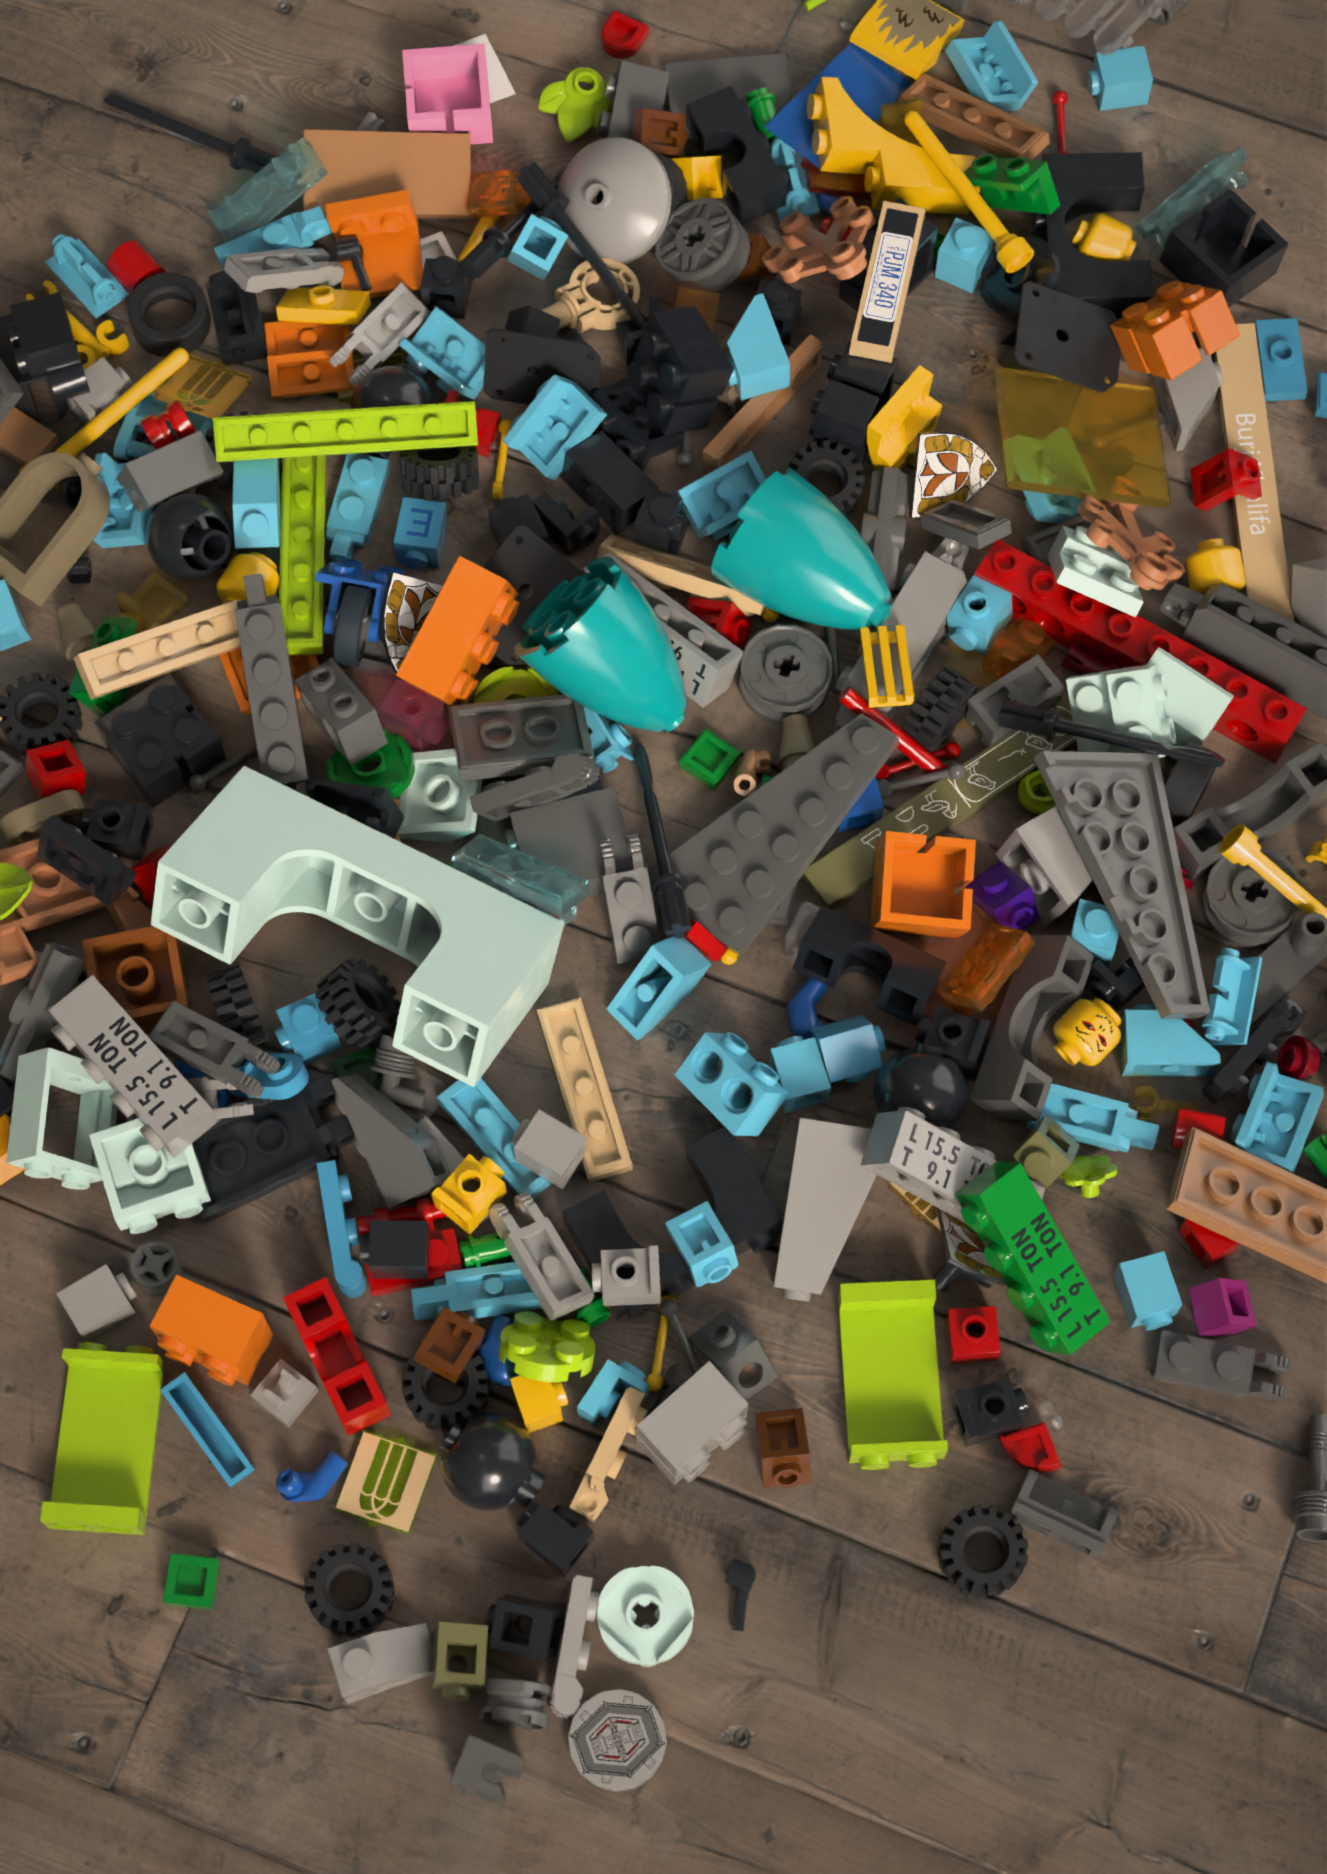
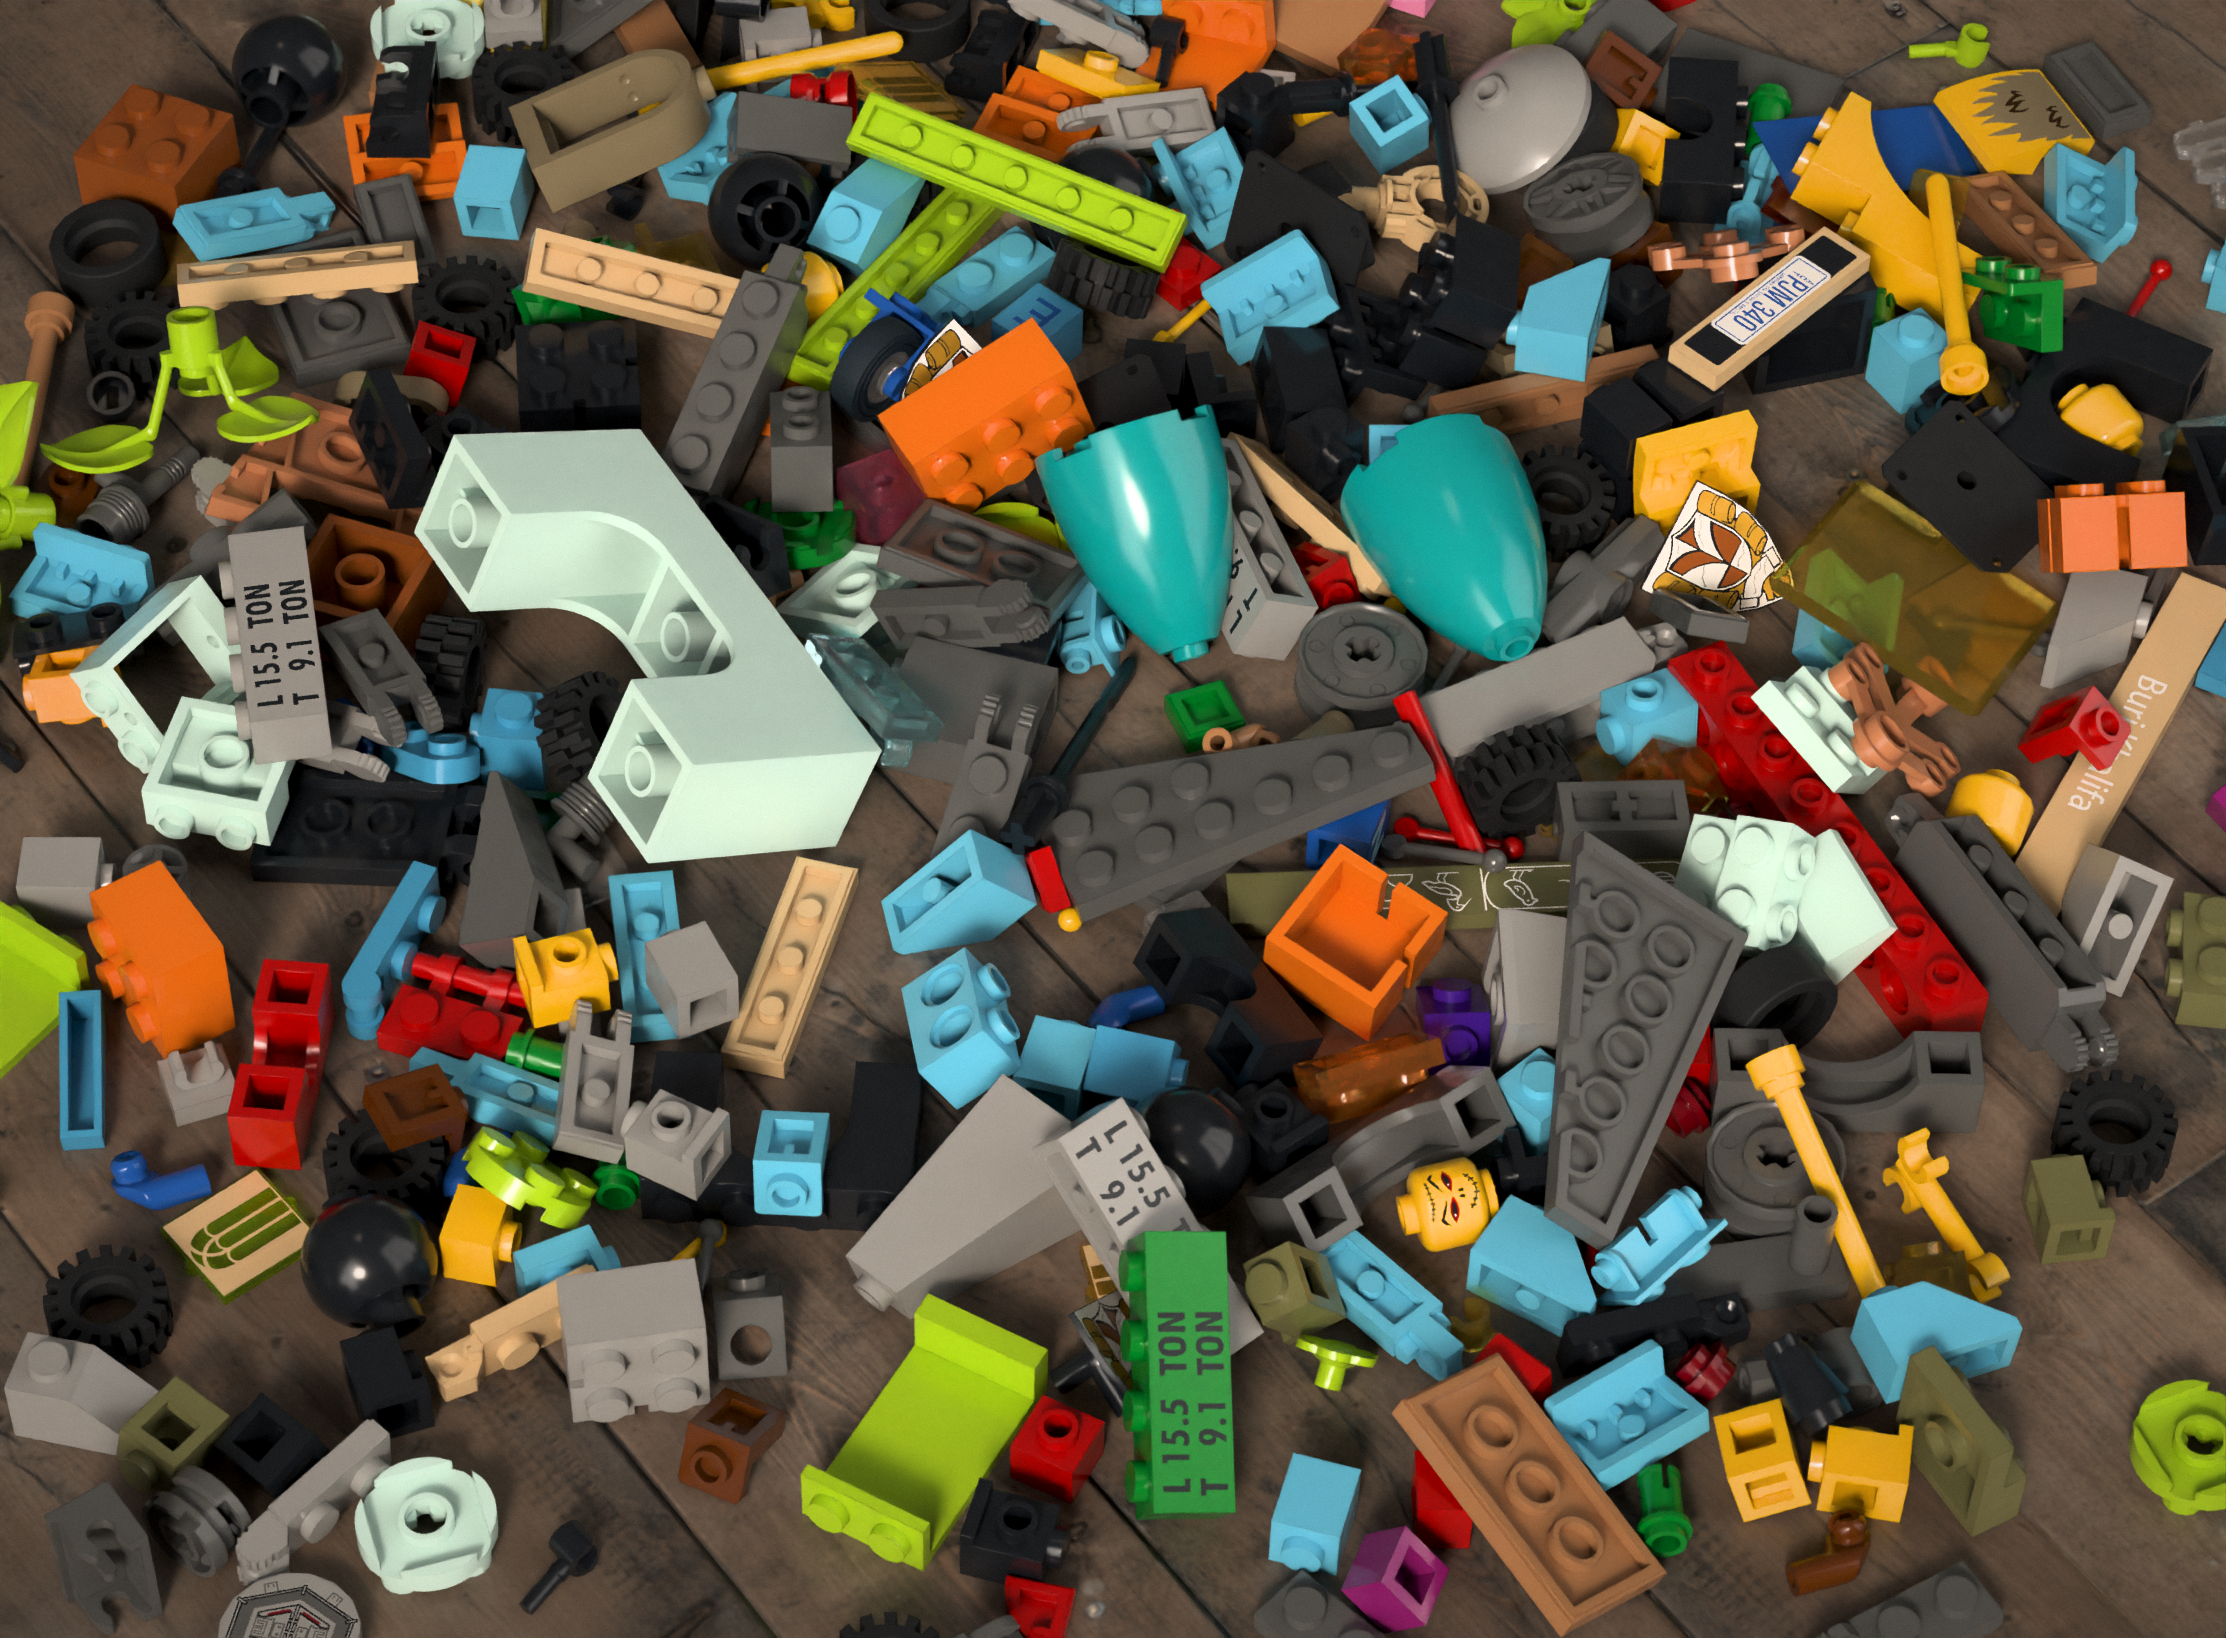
camera: 30 degrees right, 20 degrees down
black brick [360,1220,430,1279] -> none
yellow tile [860,625,914,708] -> none
black piece [998,700,1225,767] -> none

